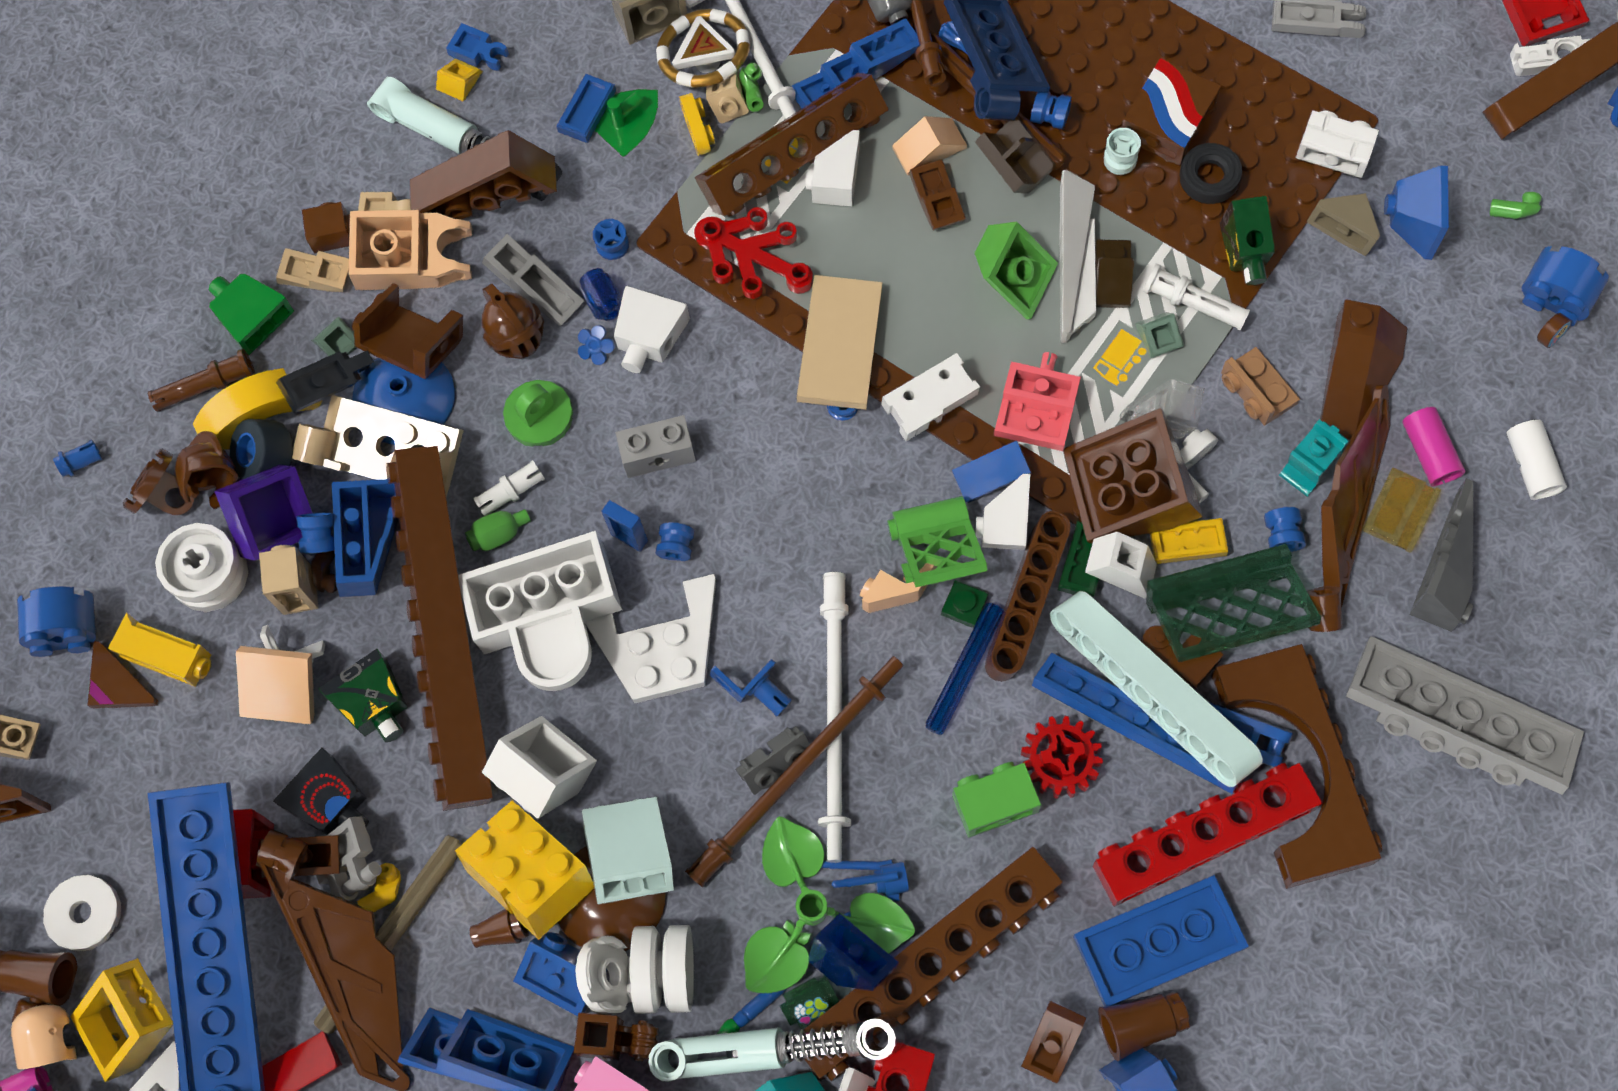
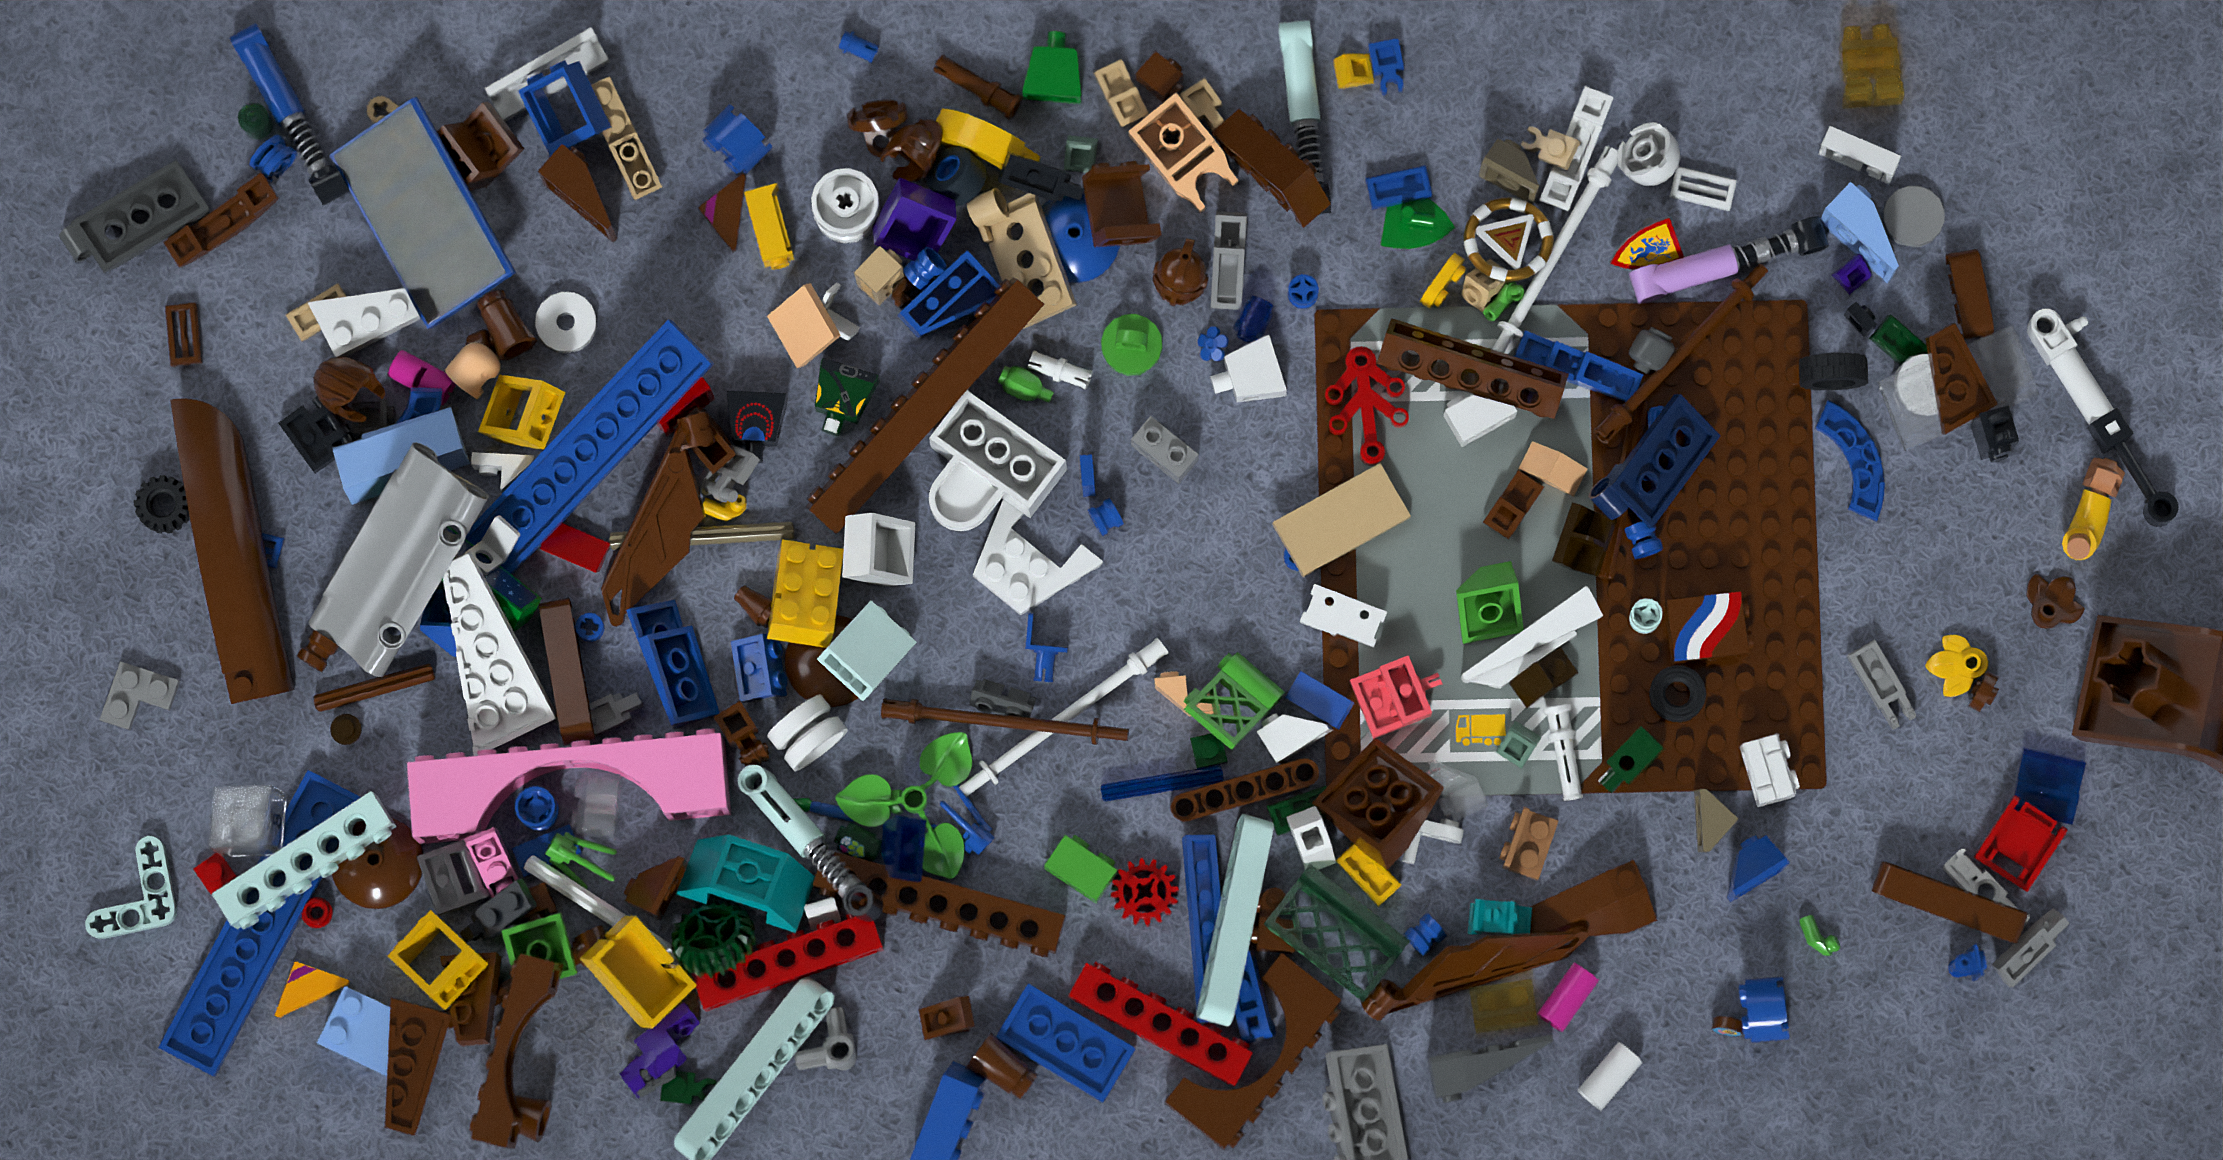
camera: 50 degrees right, 10 degrees up
white tile [575,936,632,1015] -> none

